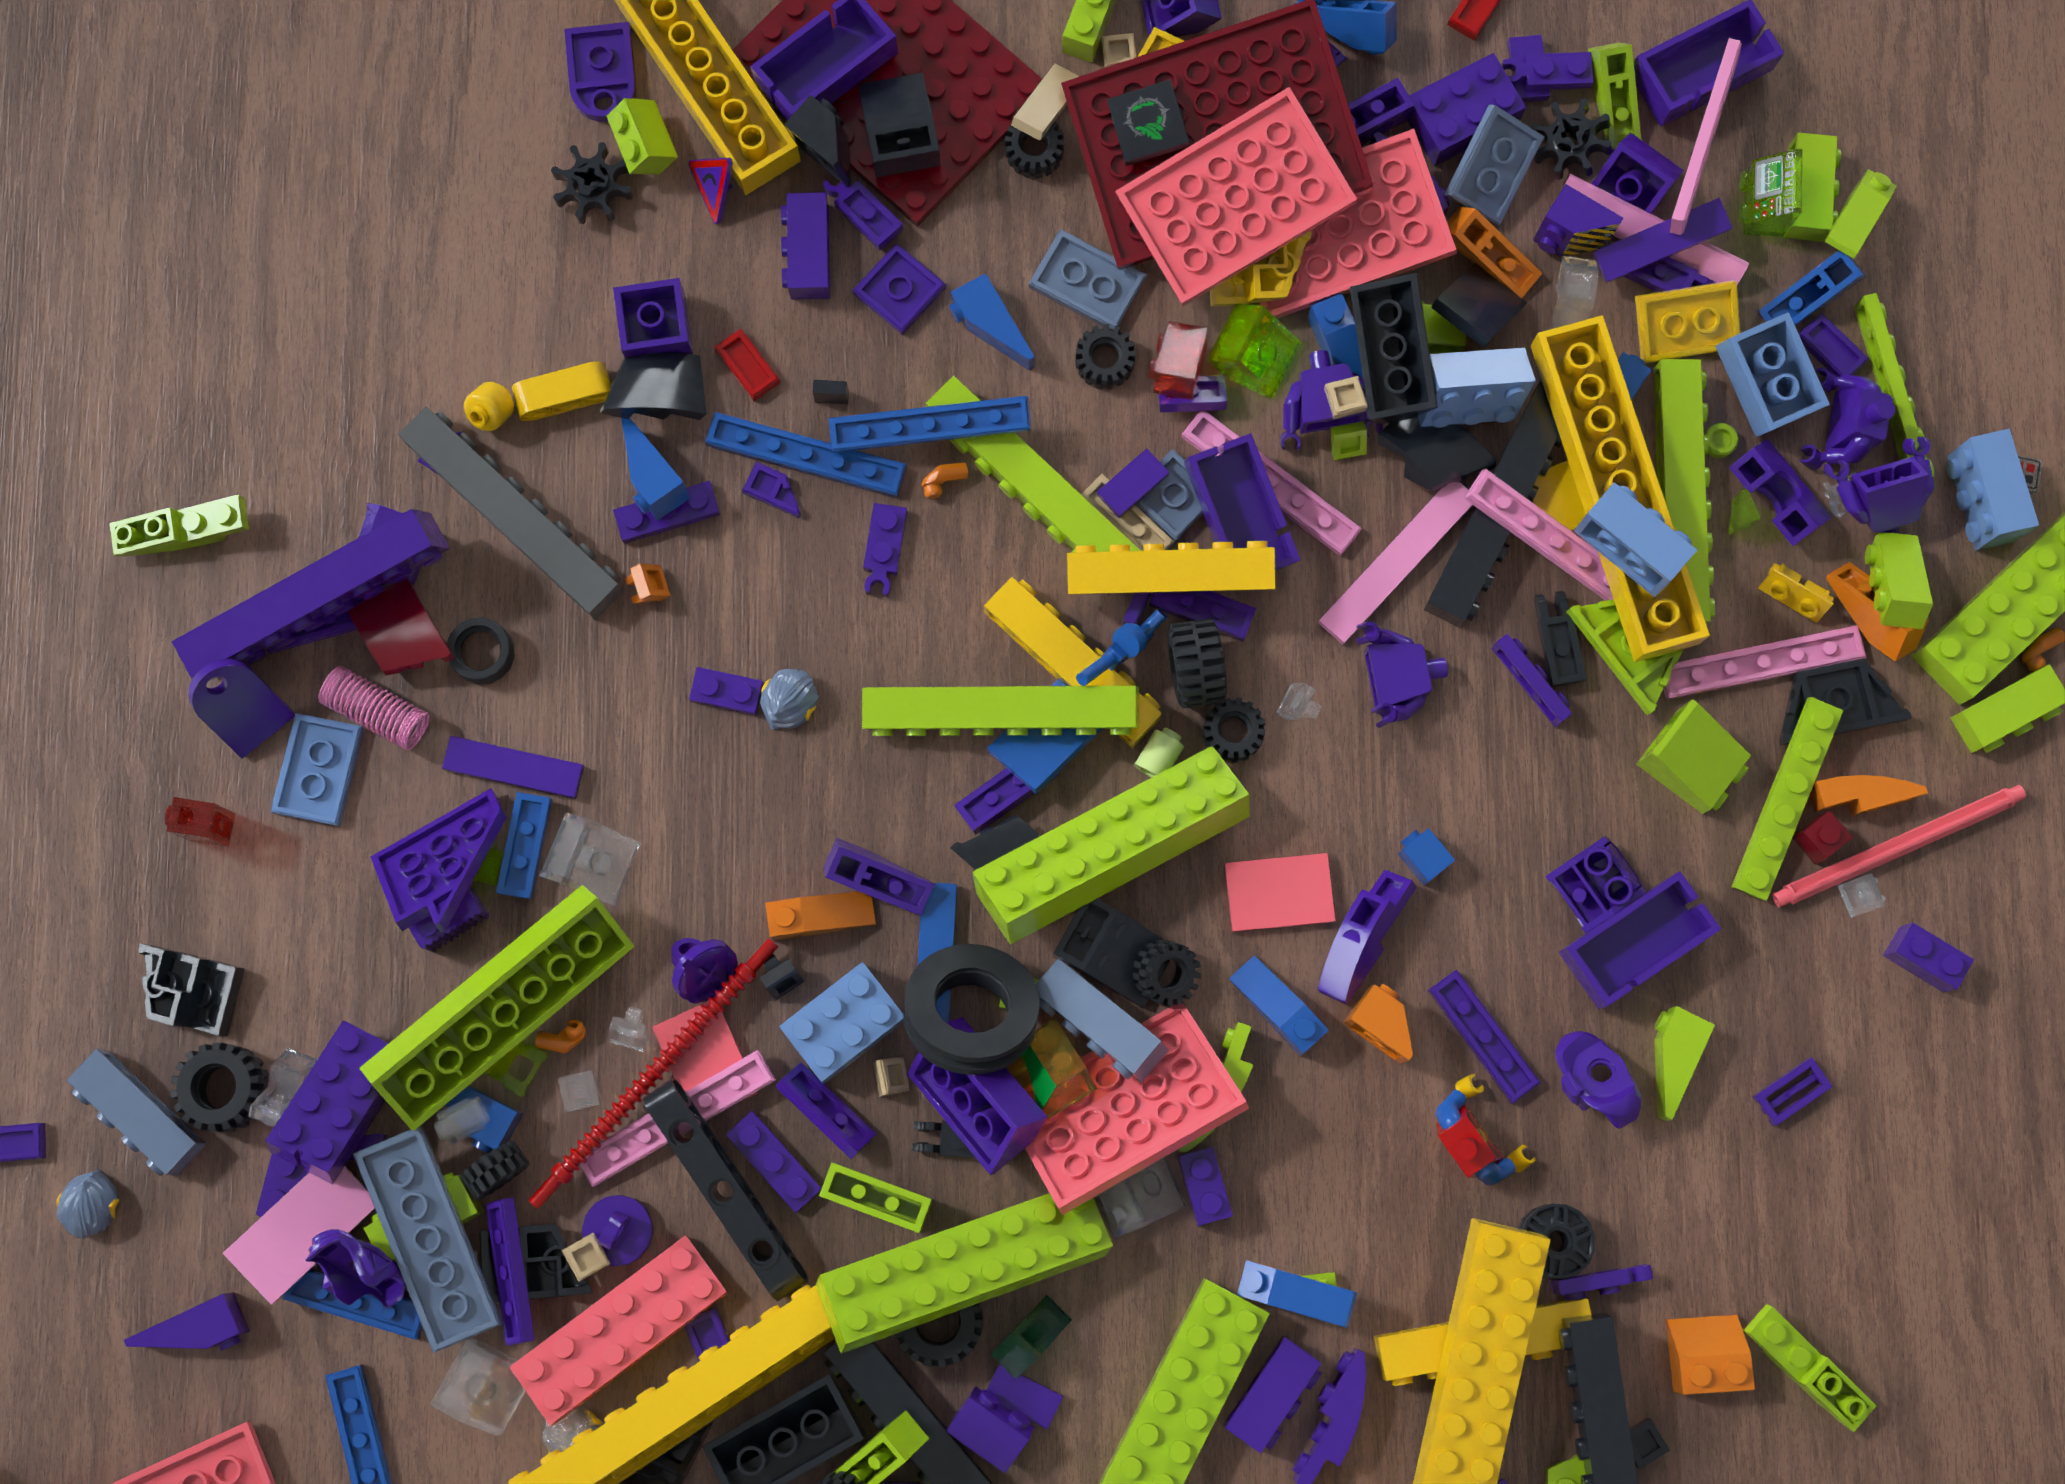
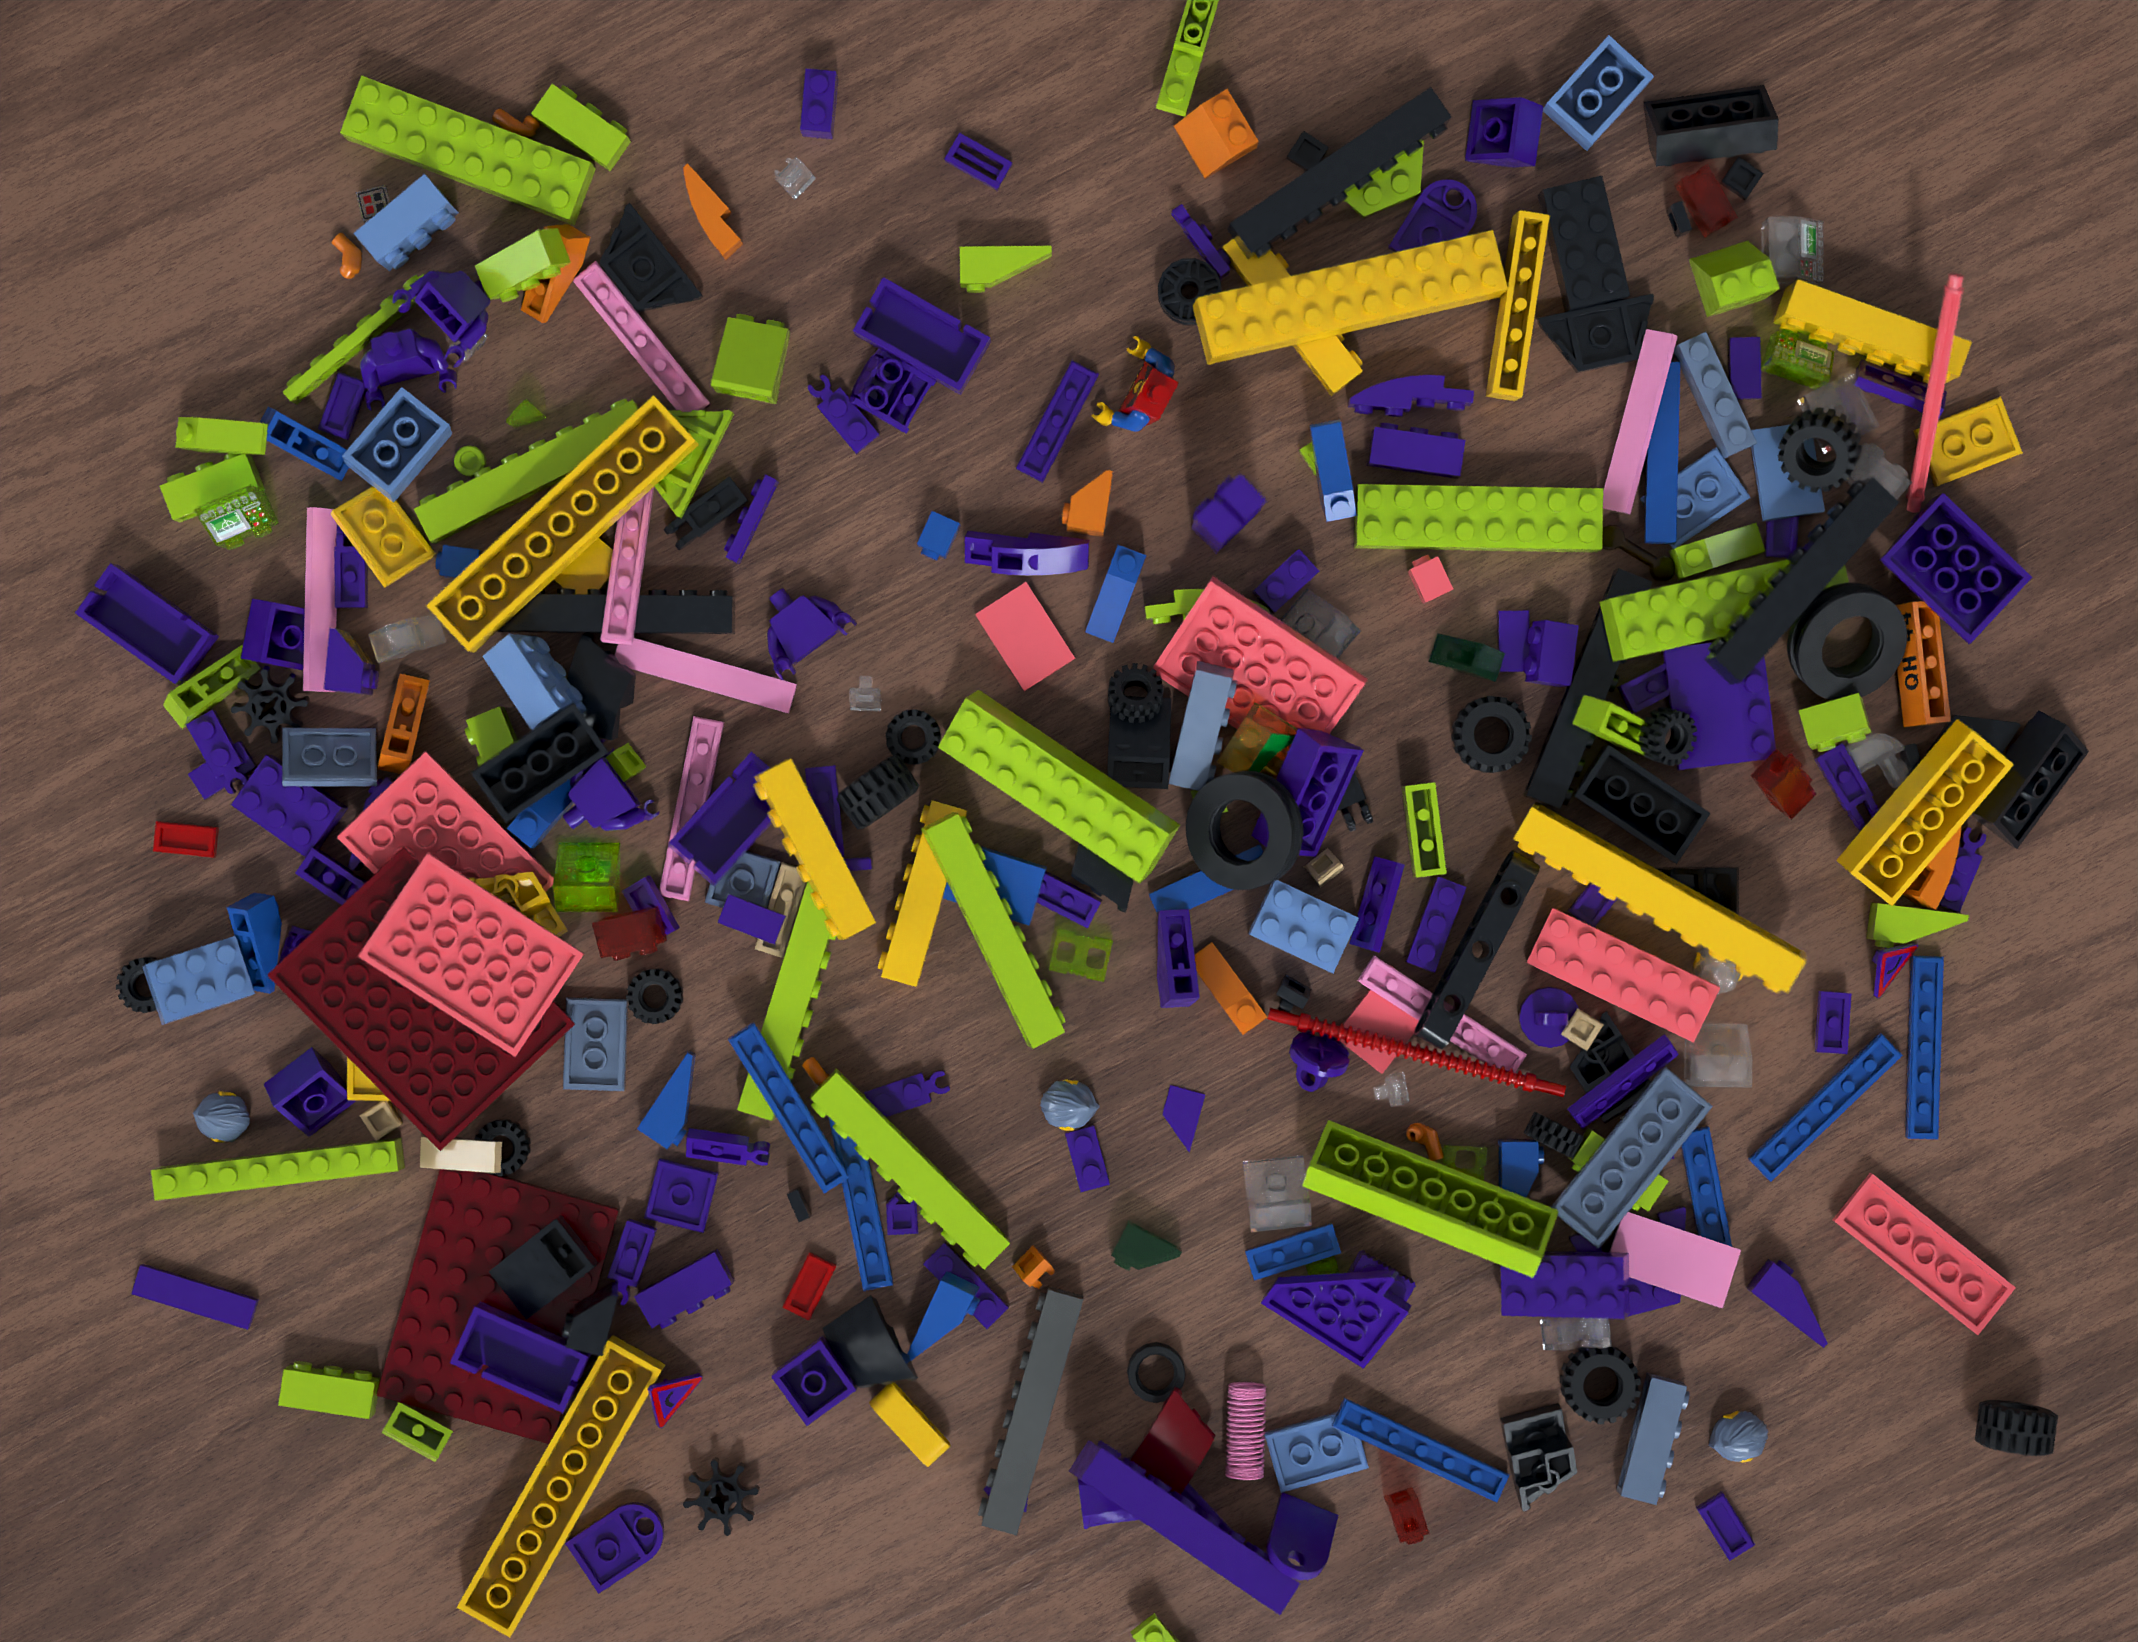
camera: 115 degrees left, 10 degrees up
dark purple piece [305,1229,405,1308] -> none
clear brick [434,1096,490,1145] -> none
dark purple tile [442,736,585,799] -> none
yellow head [464,382,514,431] -> none
clear tile [558,1070,602,1113] -> none
lime brick [606,98,678,175] -> none
lime brick [816,1193,1113,1354] -> none
blue piece [1076,608,1168,686] -> none
black slope [1107,79,1190,166] -> none
yellowish green brick [1134,728,1184,778] -> none
tan tile [1324,376,1368,419] -> none
black tile [1431,263,1527,348] -> none
dark purple piece [1555,1031,1642,1129] -> none
medium blue brick [1574,482,1697,597] -> none
dark purple tile [1593,197,1733,284] -> none
bright pink tile [1670,38,1742,235] -> none
dark purple arch [1729,439,1832,546] -> none
lime plate [1731,697,1843,901] -> none
yellow hinge [1758,563,1834,623] -> none
coral piece [1772,785,2026,908] -> none
dark red brick [1792,811,1853,864] -> none
none -> orange arm [332,232,362,279]
none -> dark purple plate [686,1128,770,1166]
none -> dark purple plate [808,374,880,455]
none -> lime brick [810,1069,1010,1270]
none -> clear neon green piece [1049,928,1113,982]
none -> clear green slope [1111,1220,1182,1271]
none -> dark purple sticker [1162,1085,1205,1153]
none -> dark purple piece [1191,474,1267,554]
none -> blue tile [1332,1397,1510,1502]
none -> coral brick [1407,555,1453,604]

